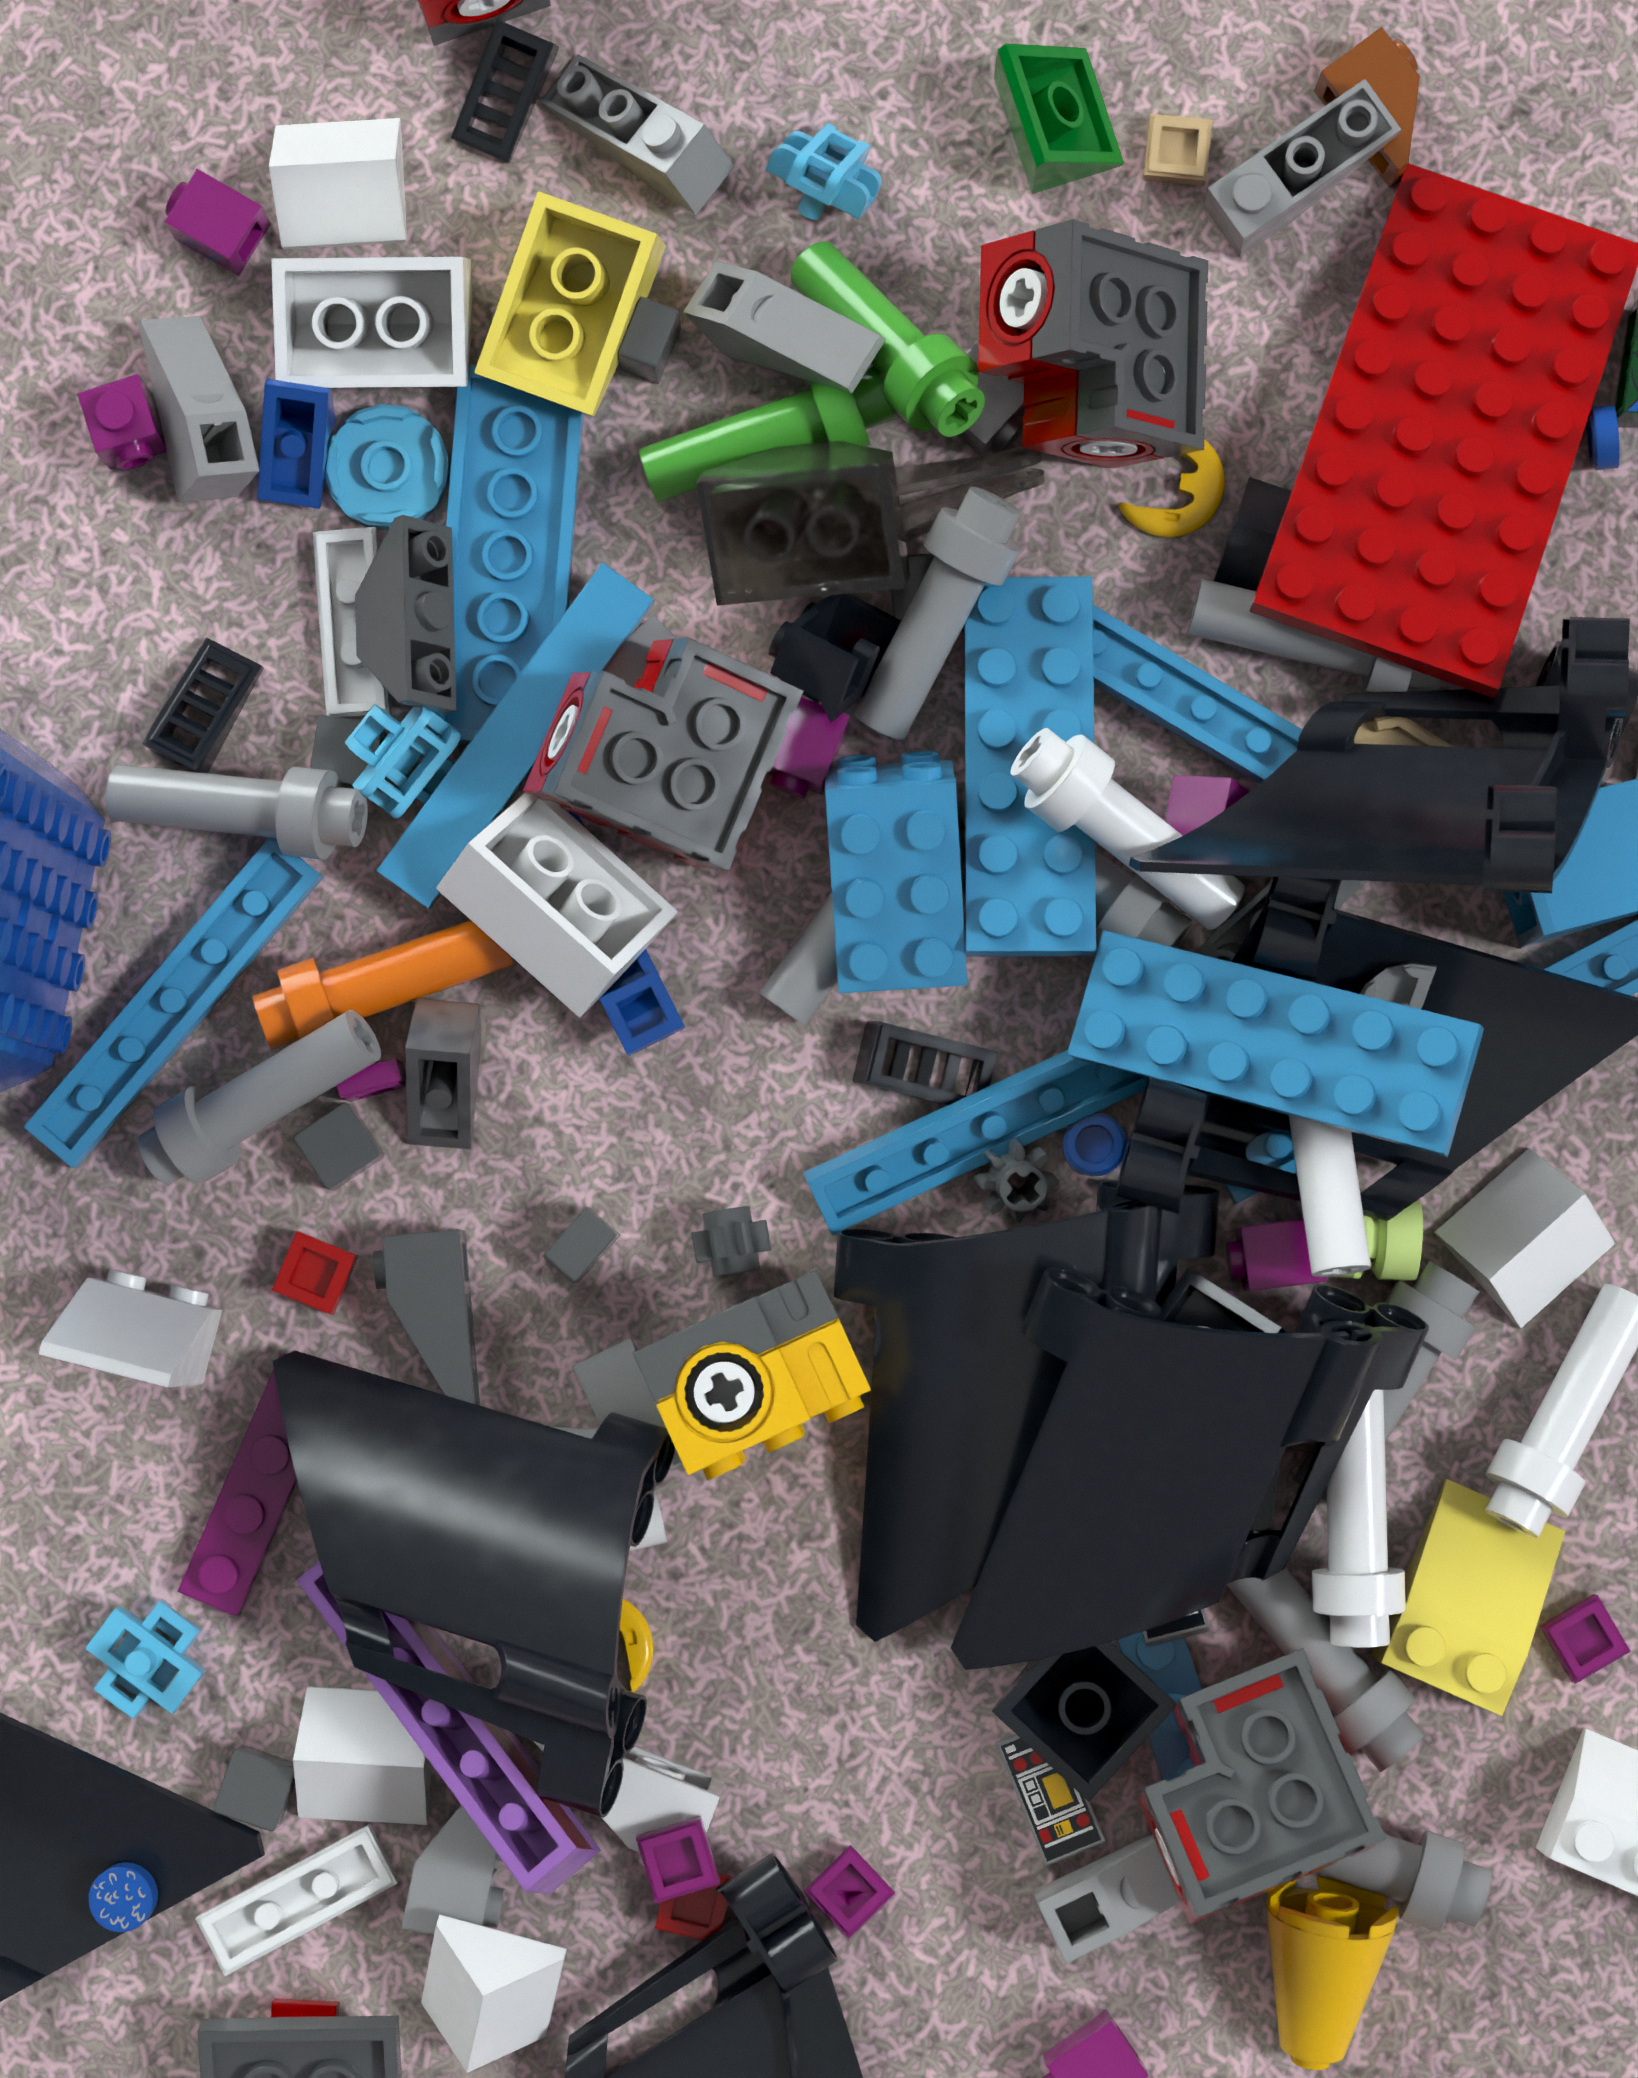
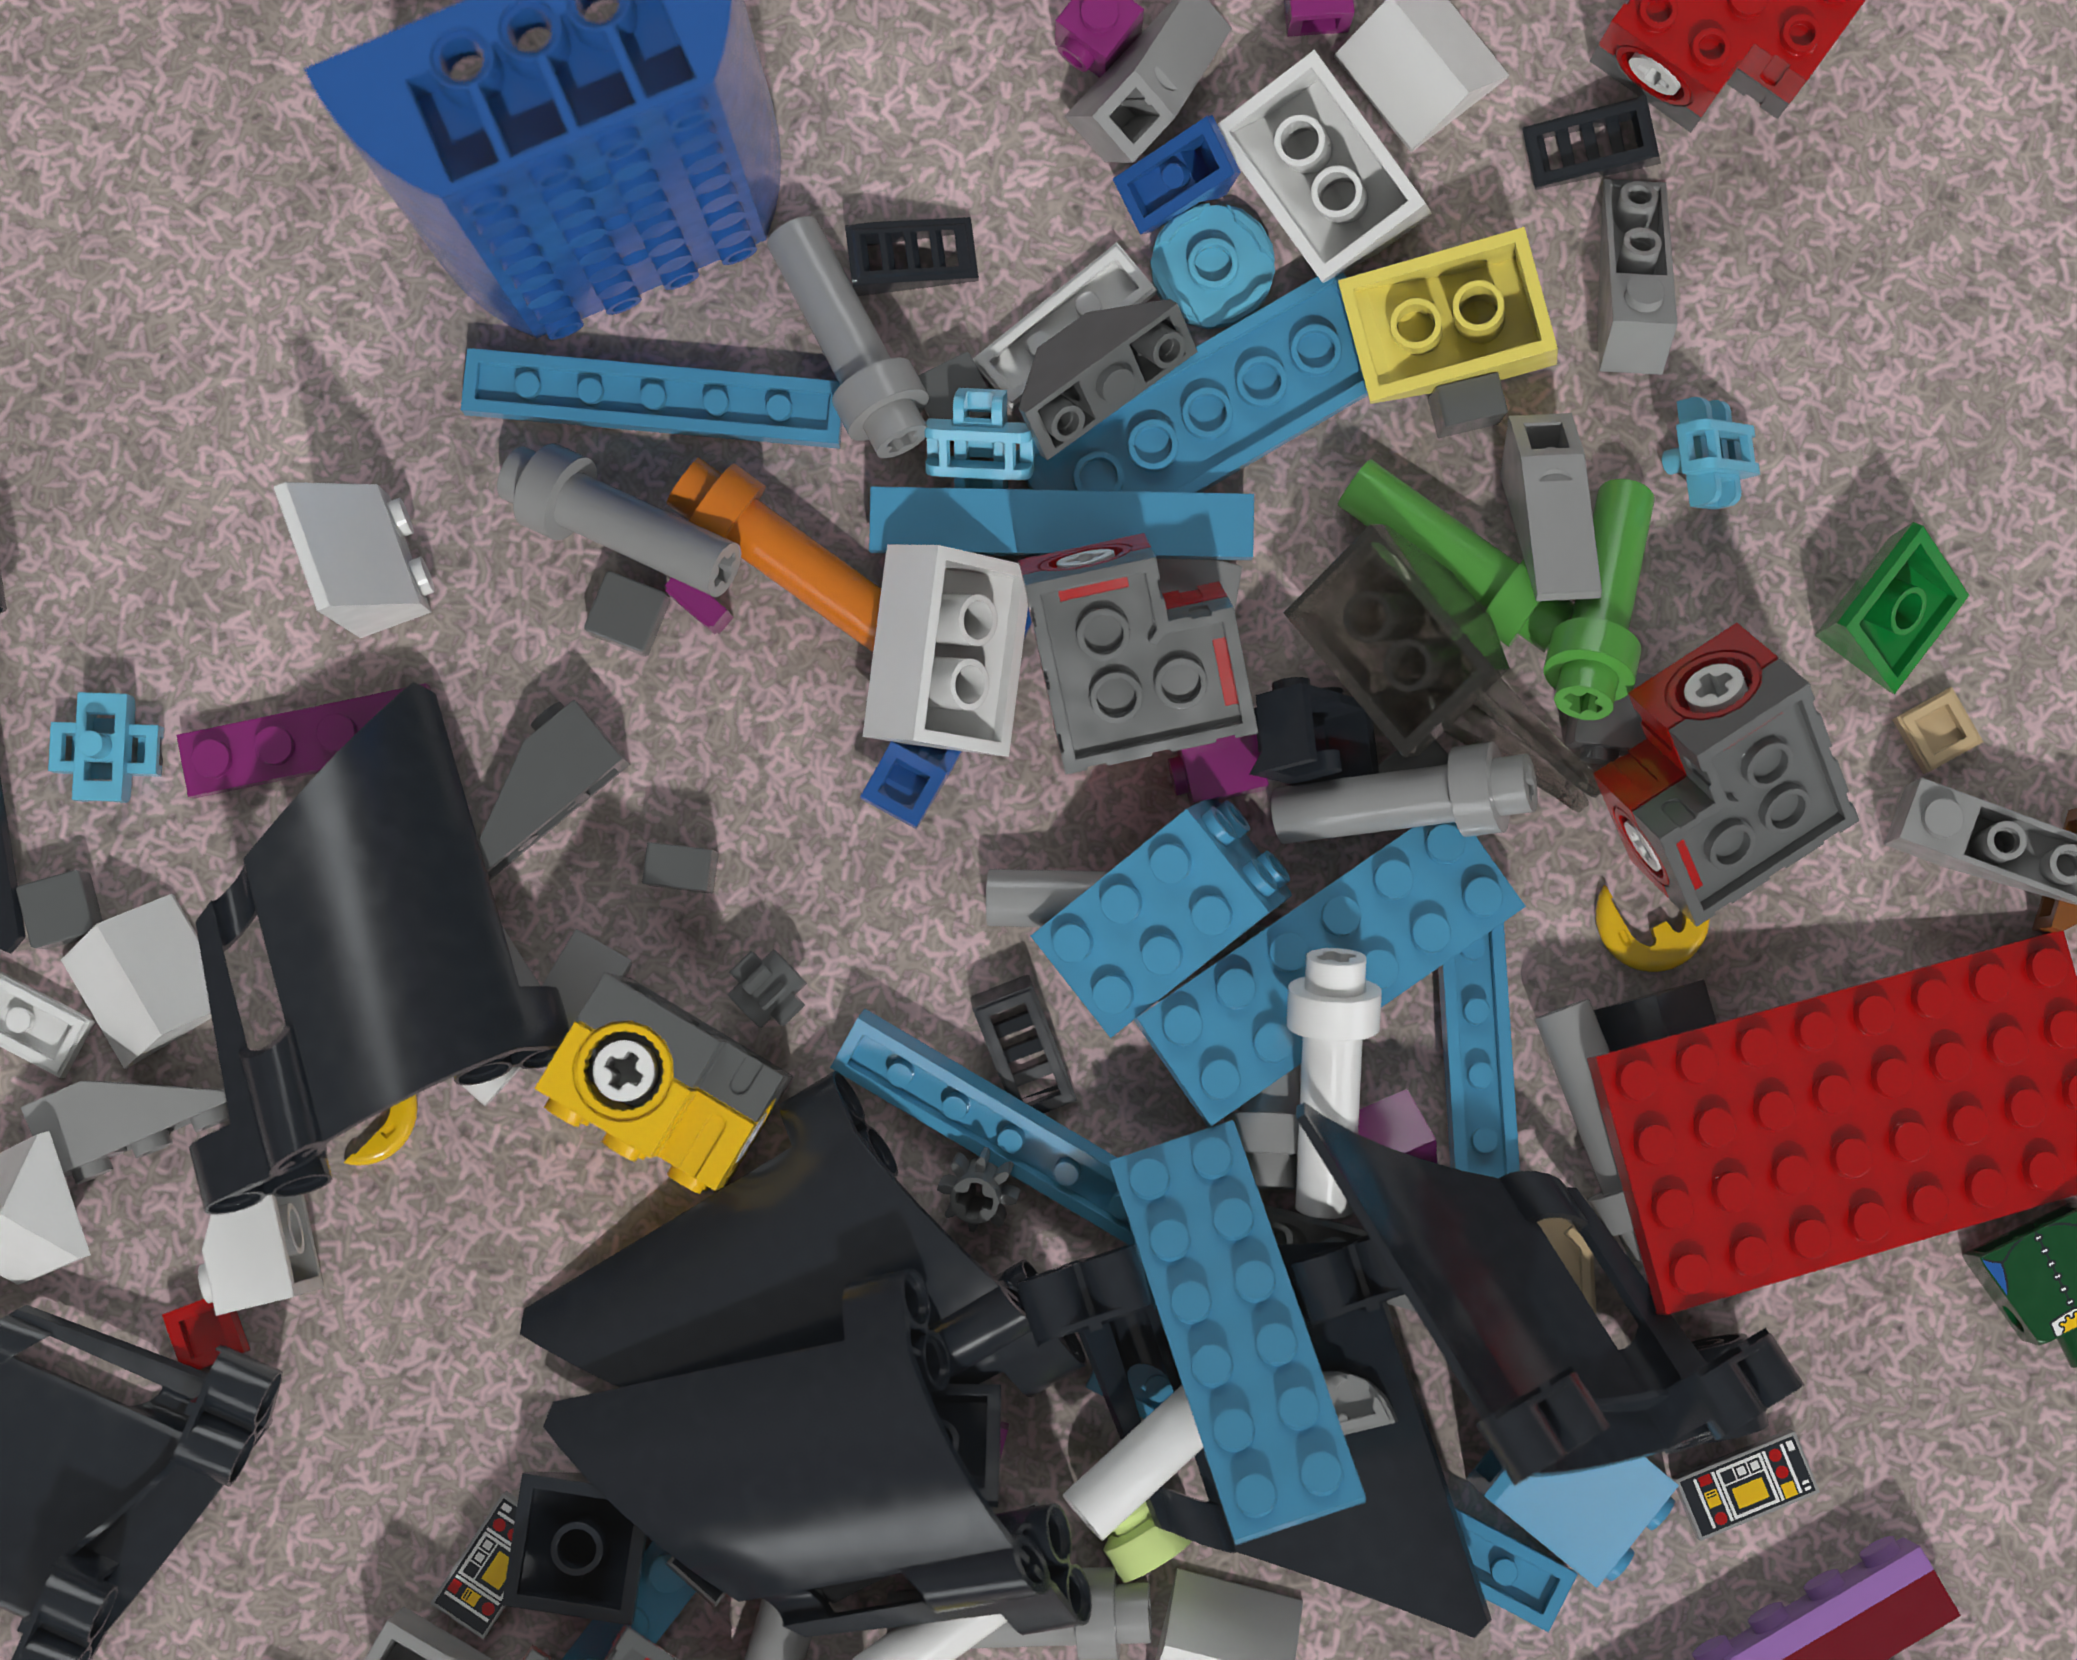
camera: 50 degrees right, 0 degrees up
red plate [272,1231,359,1315] -> none
medium lavender brick [297,1561,601,1894] -> none
flat silver slope [405,998,481,1149] -> none
magenta tile [636,1816,720,1904] -> none
magenta tile [804,1845,895,1941] -> none
blue tile [1062,1112,1127,1177] -> none
magenta brick [1226,1219,1327,1292] -> none
blue tile [1586,405,1620,471] -> none

